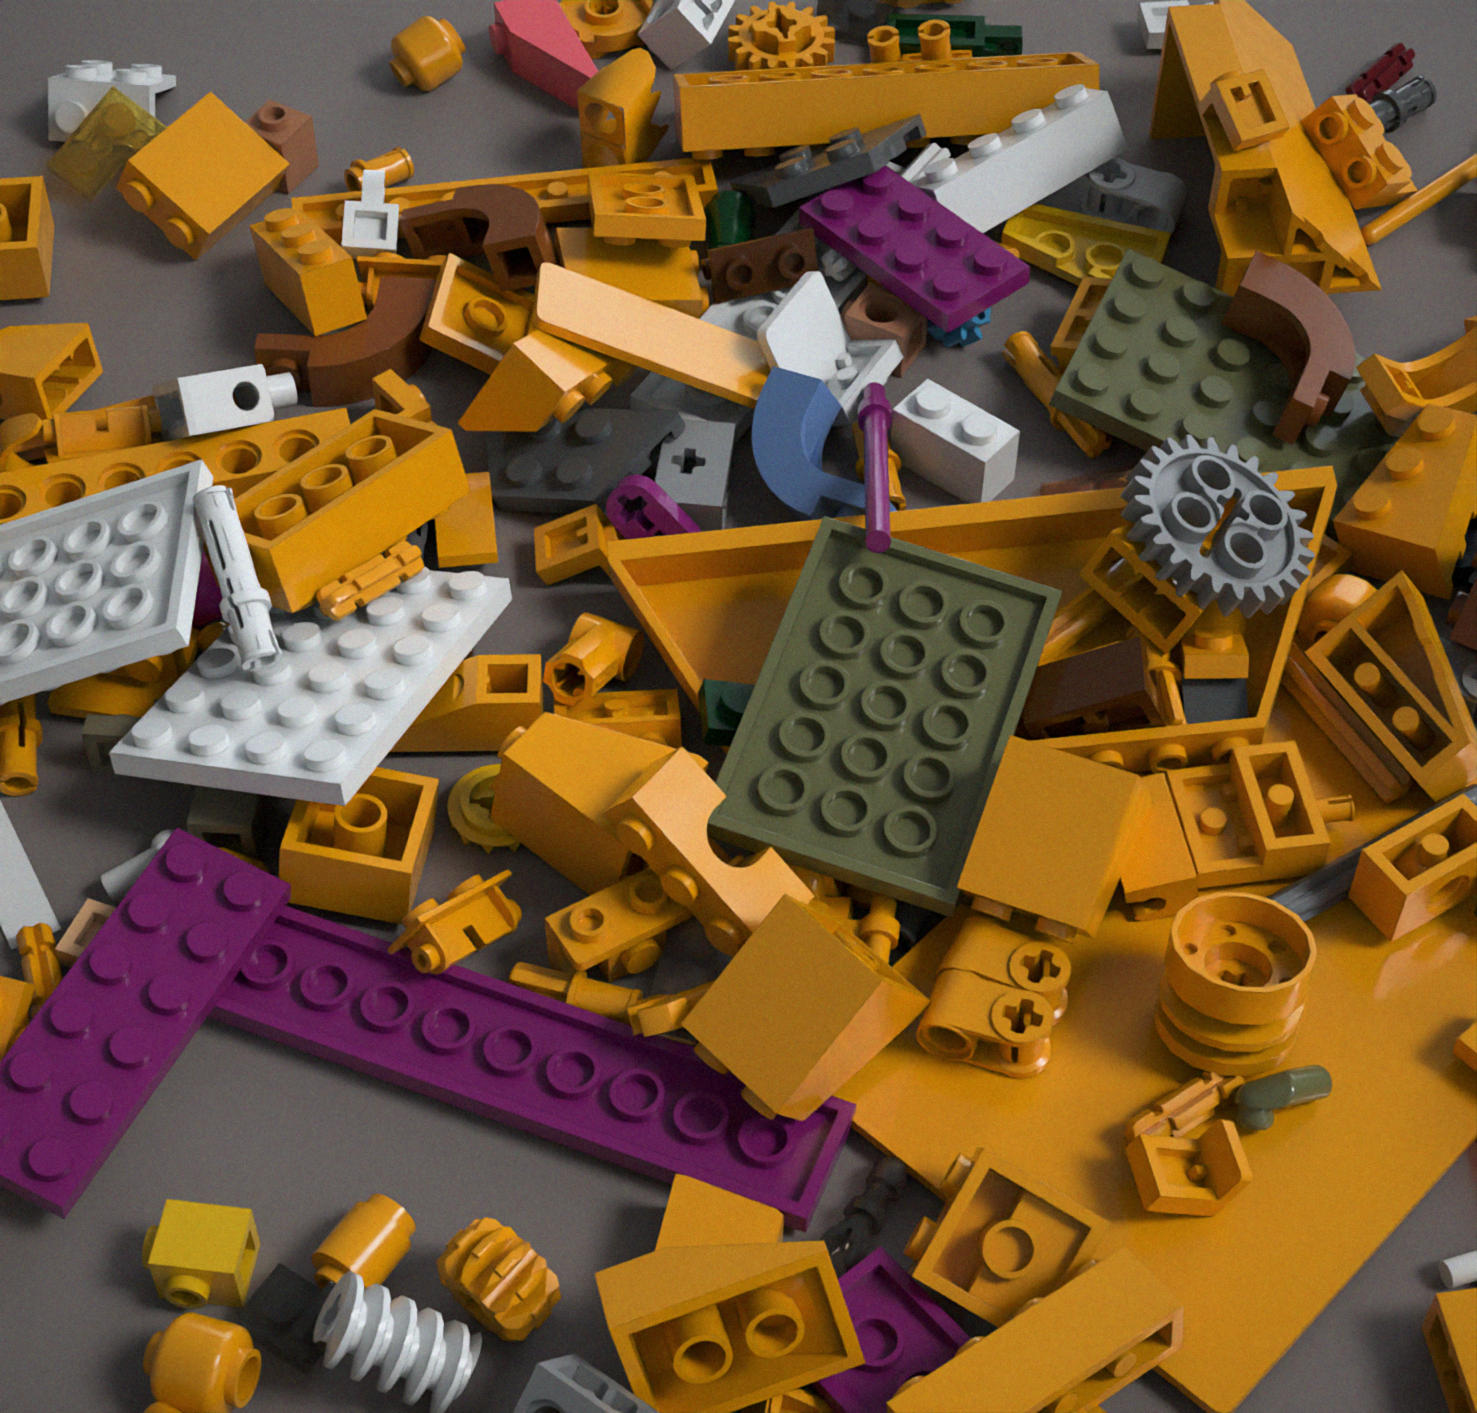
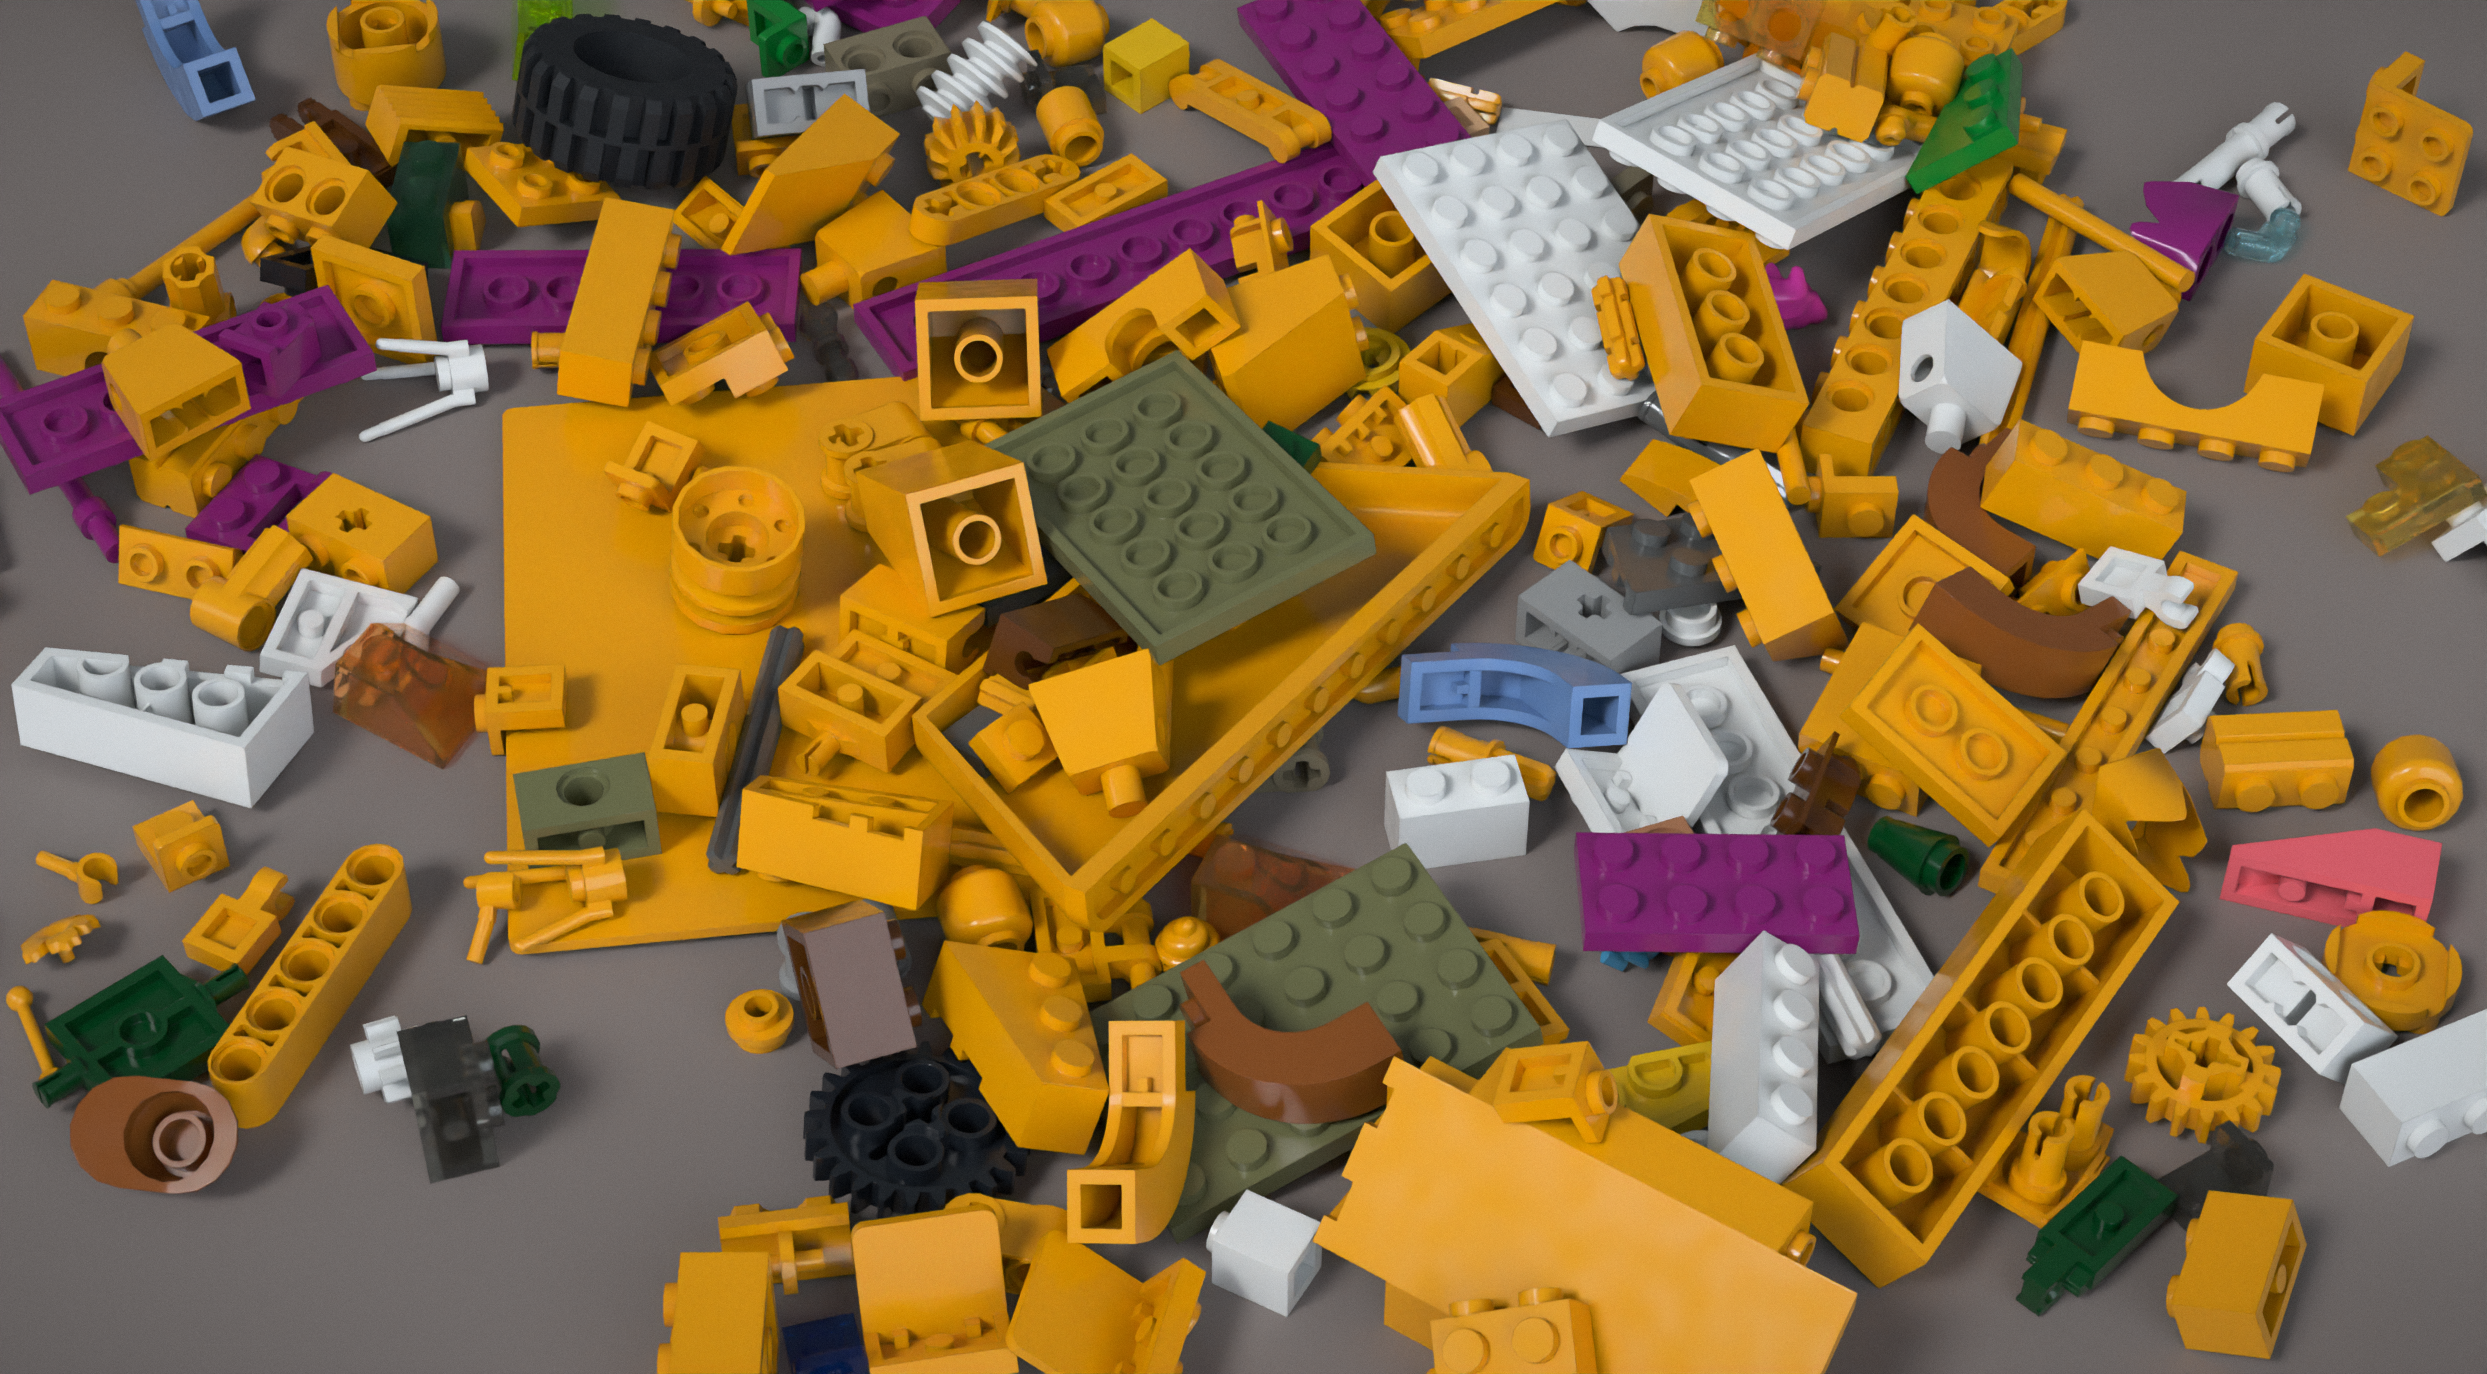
camera: 130 degrees right, 5 degrees down
light orange brick [116,91,290,261] -> none
white pin [192,485,283,672] -> none
nougat brick [245,99,319,195] -> none
light orange piece [532,262,770,409] -> none
magenta beam [606,475,702,539] -> none
light orange bar [626,980,715,1037] -> none
dark grey wing [729,113,927,208] -> none
magenta bar [858,382,892,553] -> none
light grey gear [1121,435,1315,618] -> none
olive arm [1233,1065,1332,1131] -> none
none -> light orange beam [908,154,1081,246]
none -> light orange plate [1044,153,1168,232]
none -> light orange plate [1168,58,1332,163]
none -> white brick [1206,1190,1322,1317]
none -> light orange arch [2067,340,2325,472]
none -> white plate [2145,648,2235,754]
none -> light orange brick [2200,710,2354,812]

